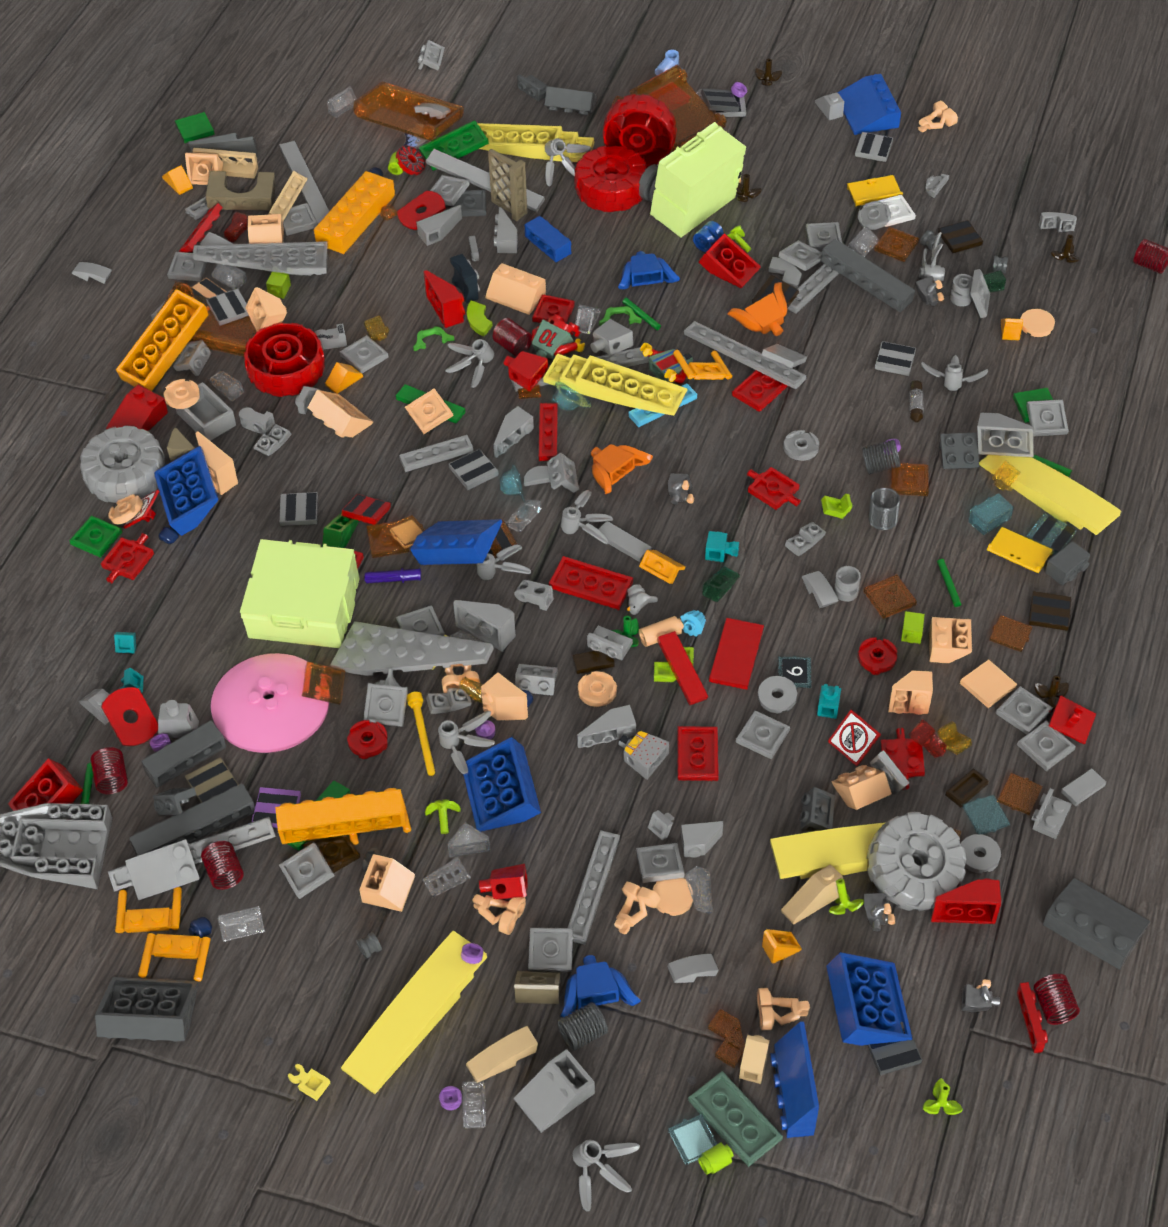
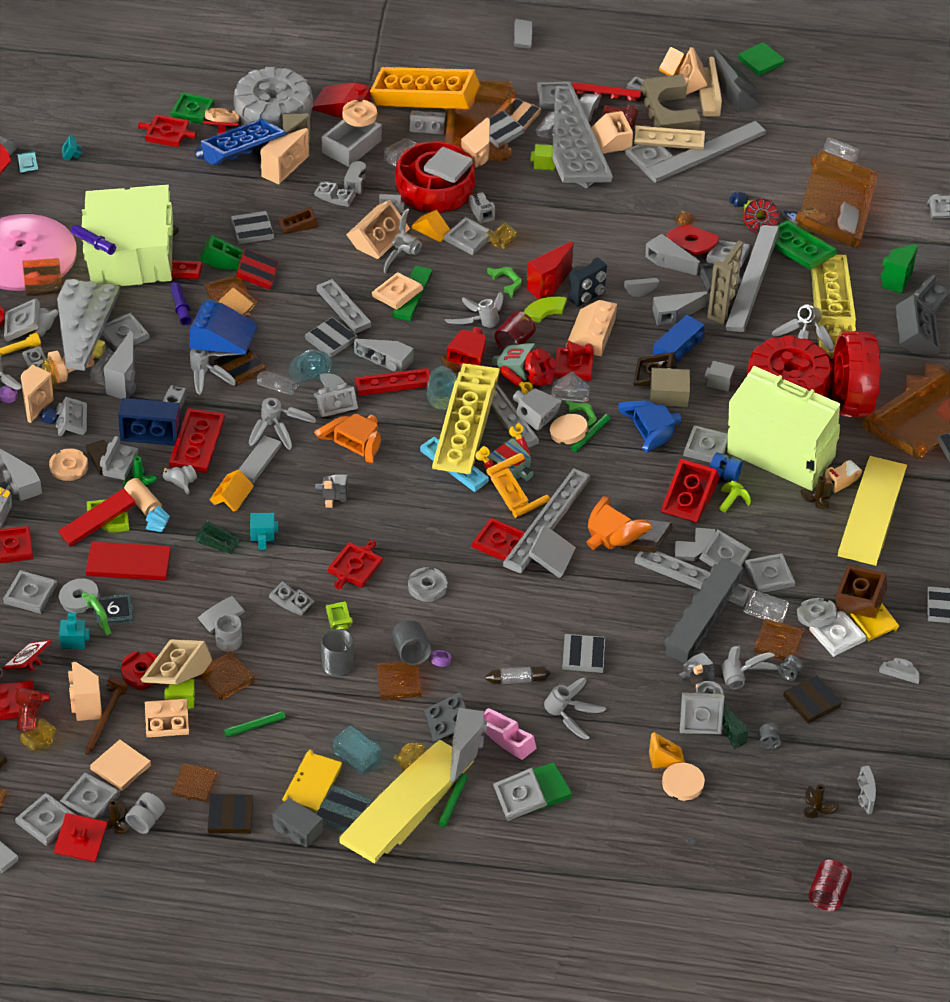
camera: 75 degrees right, 5 degrees down
light orange brick [314,171,395,254] -> none
none -> dark purple axle [70,225,116,255]
none -> bright green helmet [81,592,111,636]
none -> reddish brown piece [85,676,129,756]
none -> dark blue brick [118,398,181,446]
none -> light grey wheel [125,793,165,834]
none -> tan slope [141,639,212,684]
none -> reddish brown slope [278,207,319,234]
none -> light grey plant [384,208,422,273]
none -> light grey tile [424,147,473,183]
none -> bright pink slope [483,708,537,760]
none -> light nougat tile [550,414,588,444]
none -> red piece [564,340,594,359]
none -> dark brown slope [633,352,677,386]
none -> dark tan slope [650,368,690,407]
none -> light grey tile [683,425,728,463]
none -> light grey brick [705,361,735,392]
none -> reddish brown brick [836,565,887,619]
none -> light yellow slope [838,456,907,566]
none -> green slope [880,244,918,294]

